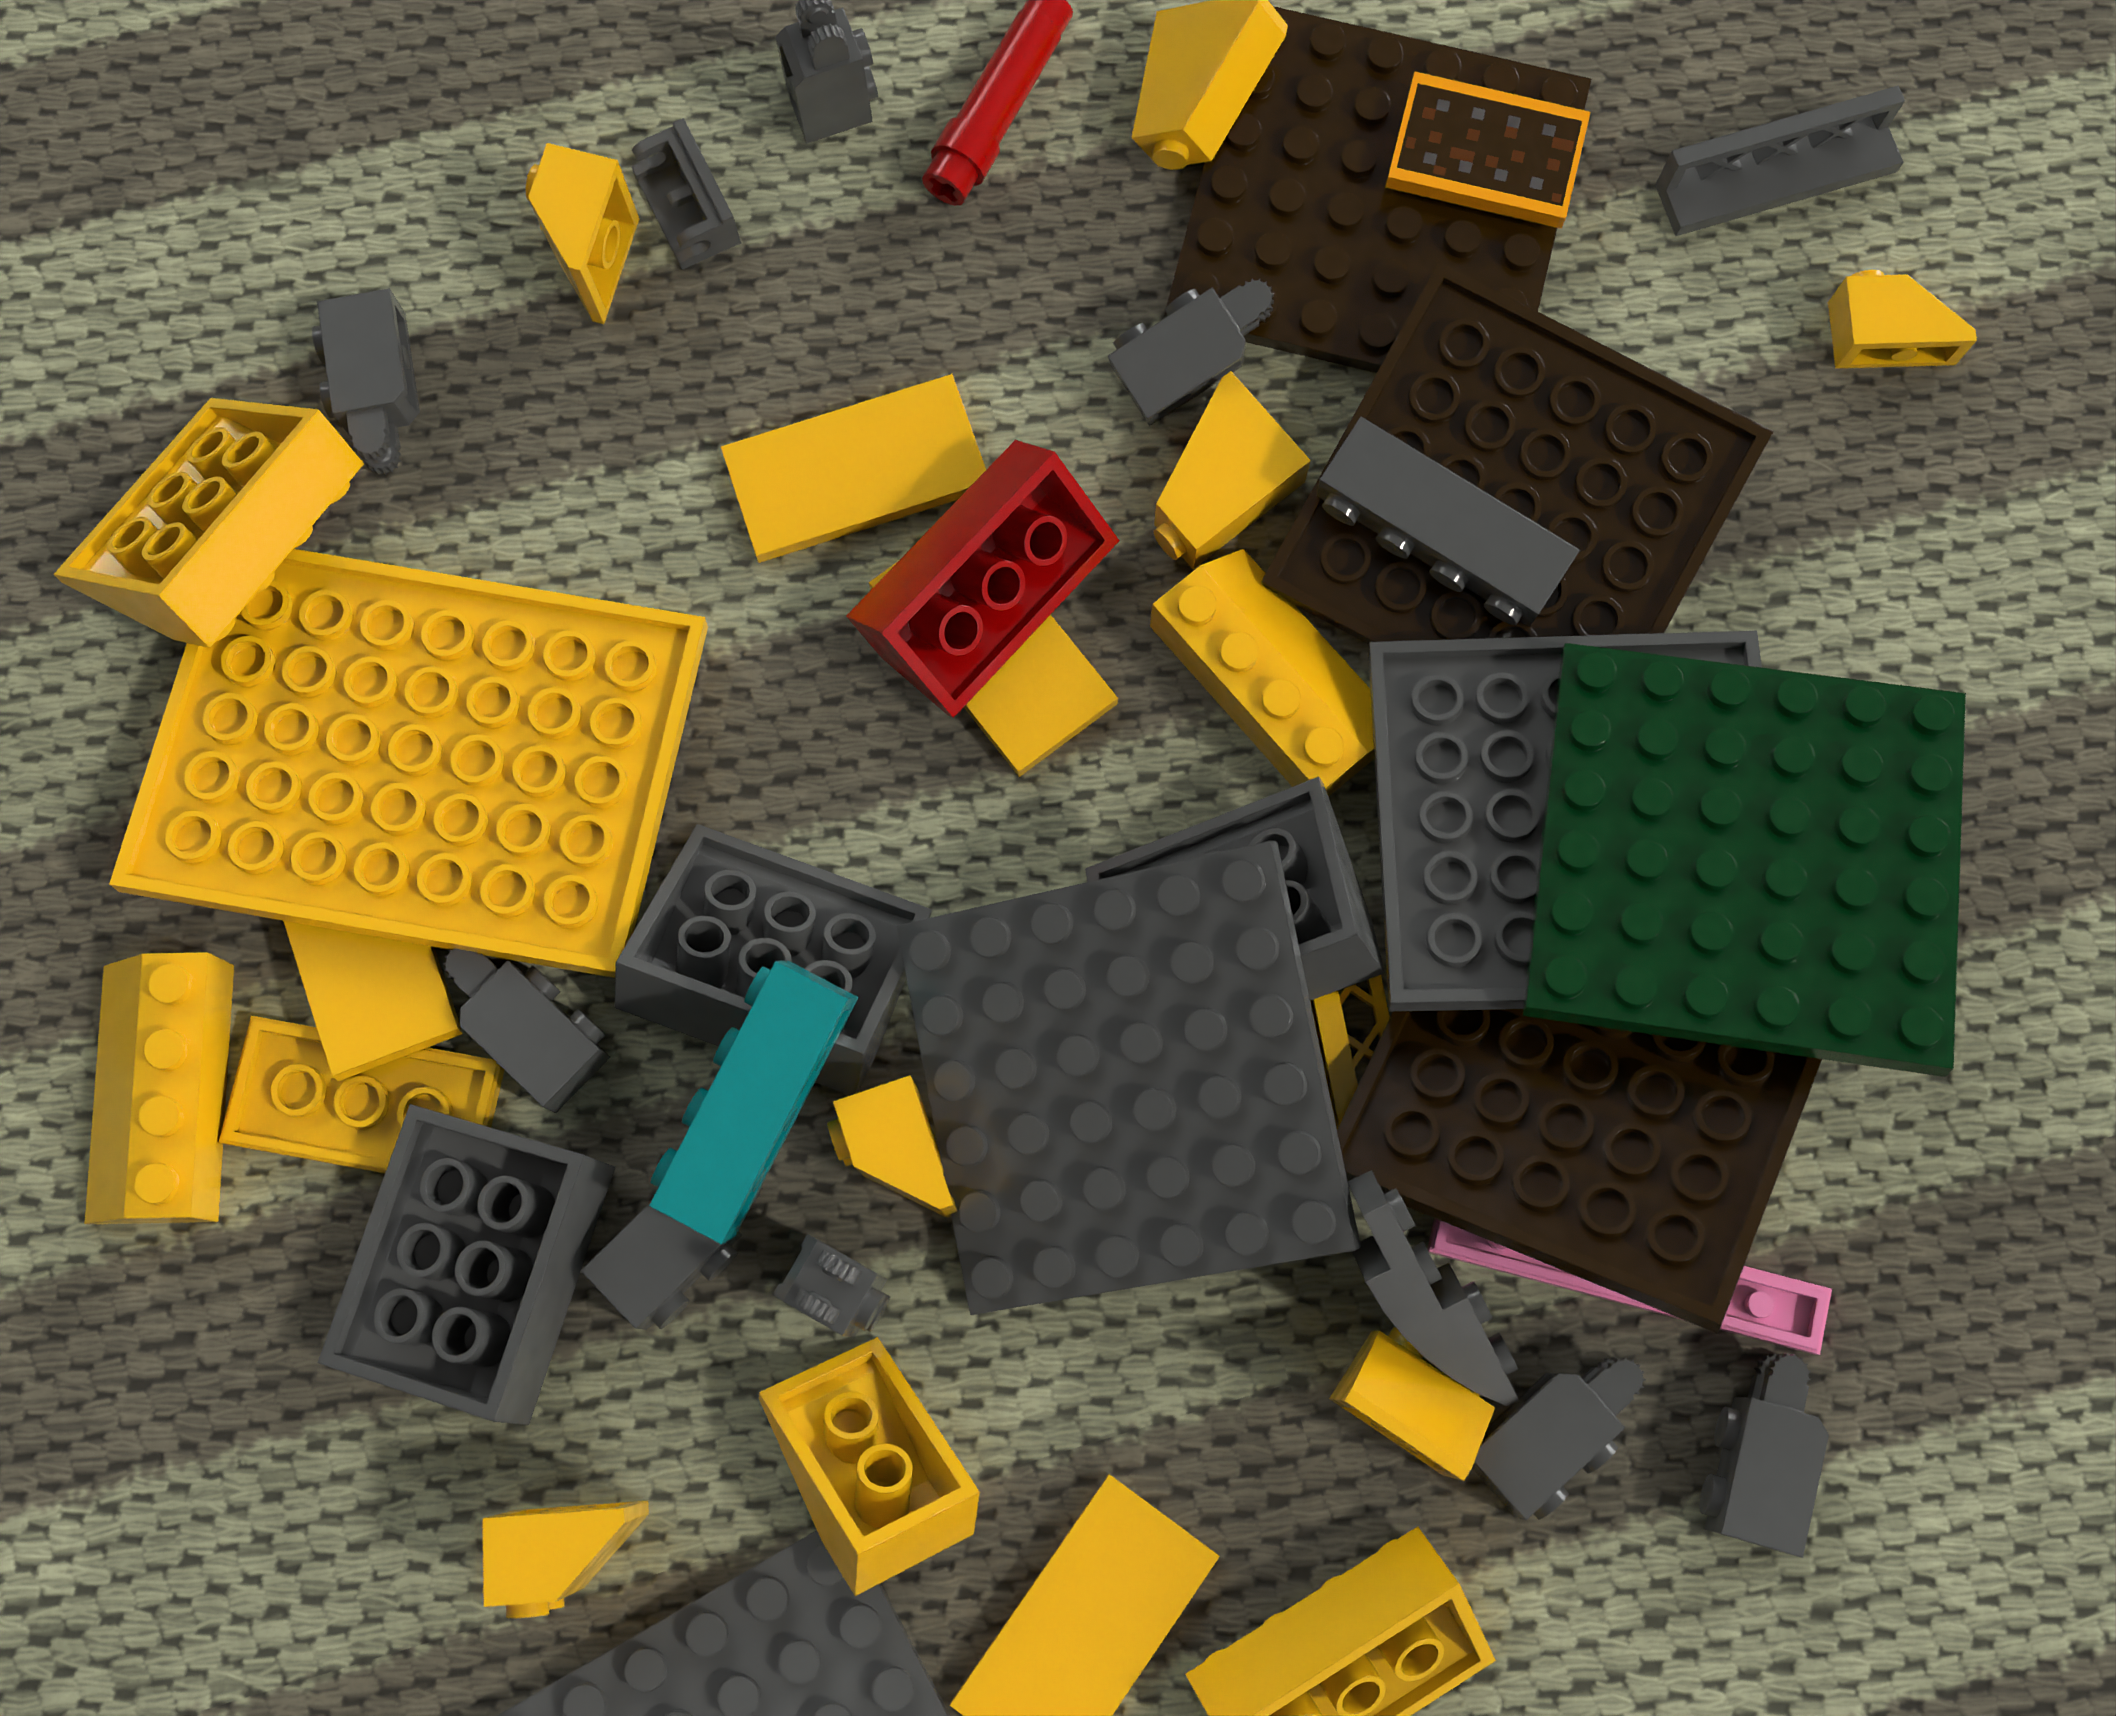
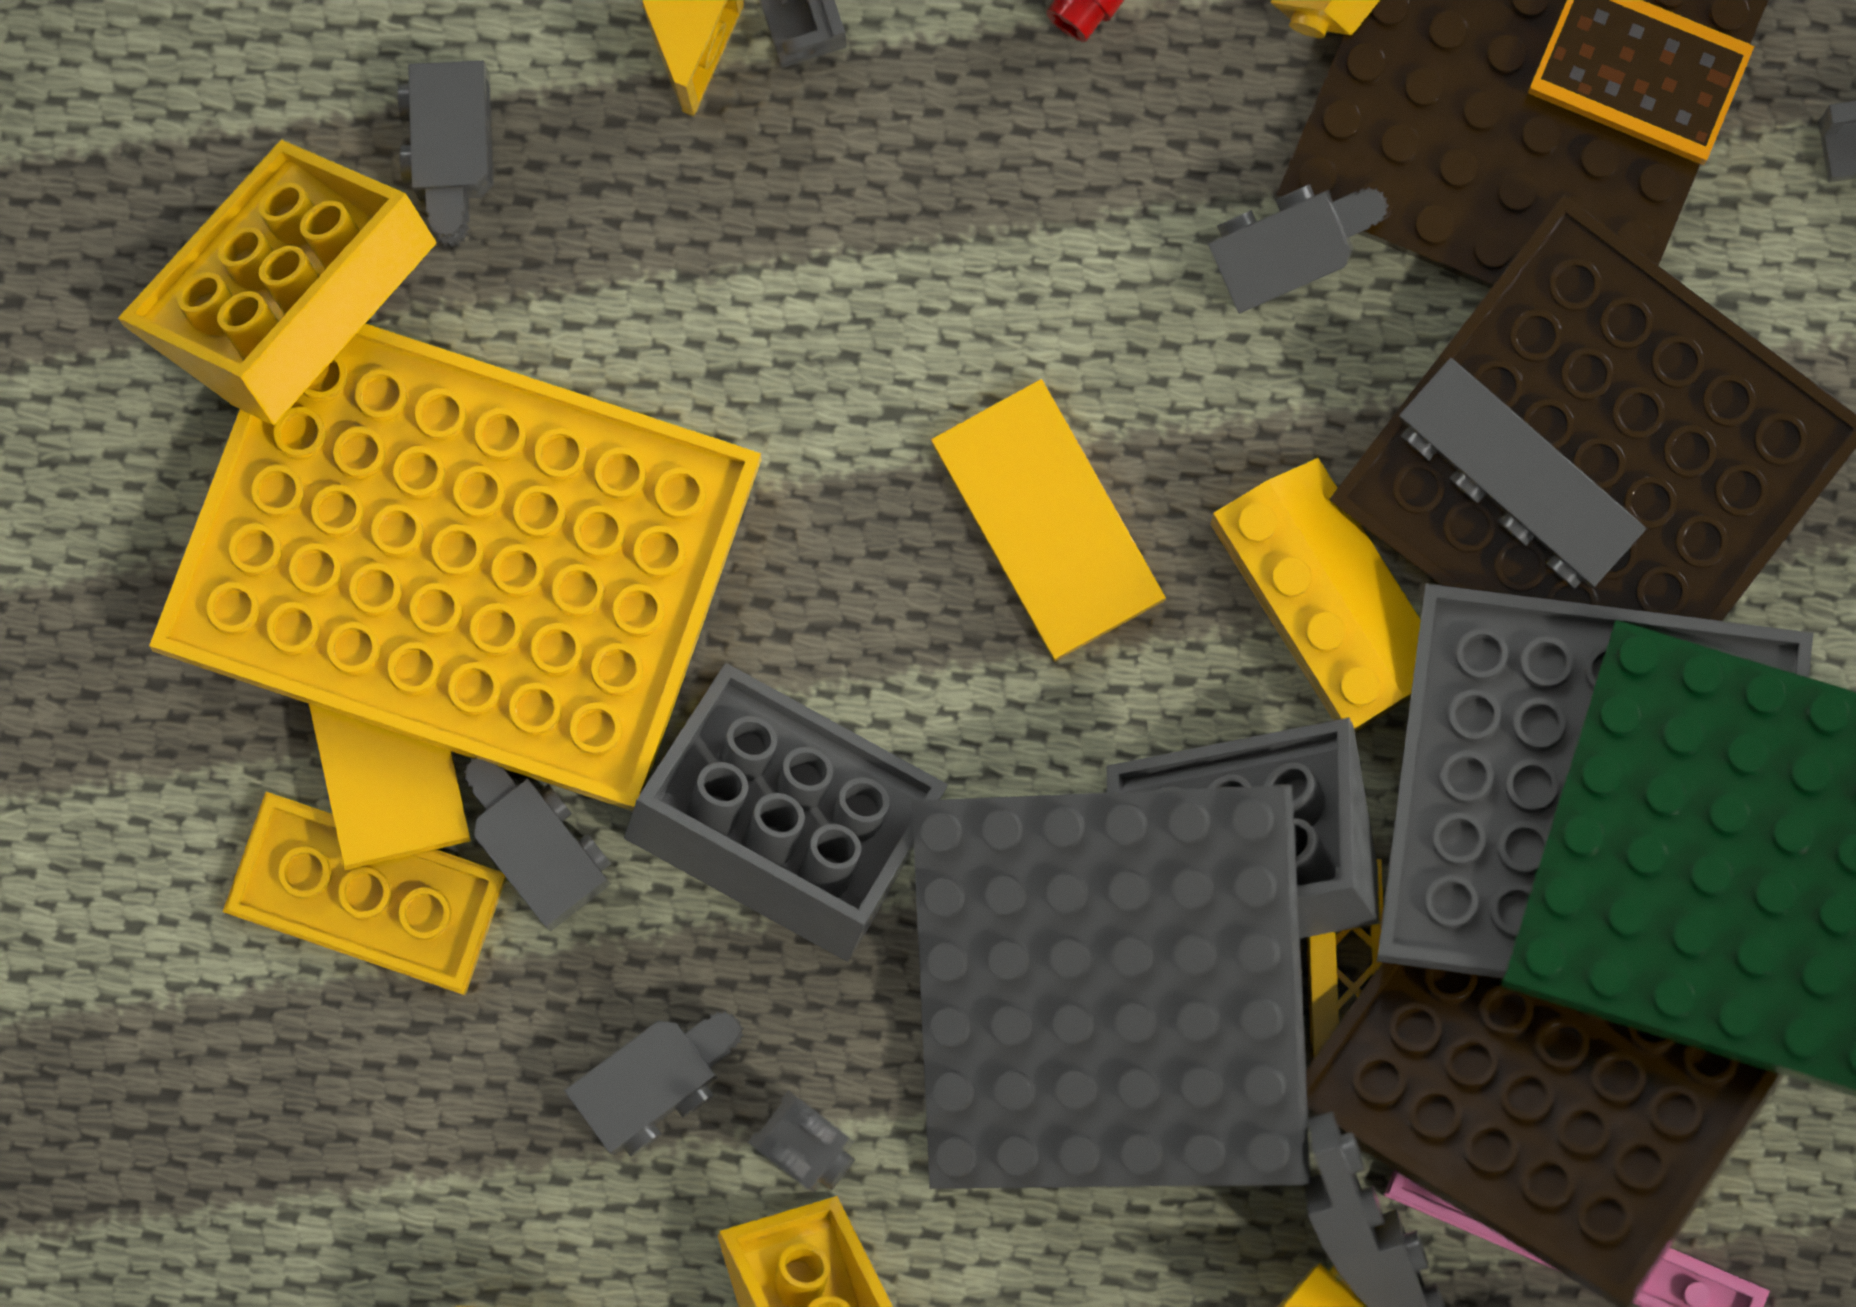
camera: 15 degrees right, 5 degrees up
yellow slope [84,952,234,1224] -> none
dark grey slope [318,1104,615,1425] -> none
teal brick [649,960,859,1244] -> none
yellow tile [721,374,986,563] -> none
yellow slope [827,1075,958,1218] -> none
red slope [846,440,1120,718] -> none
yellow slope [1153,371,1311,569] -> none

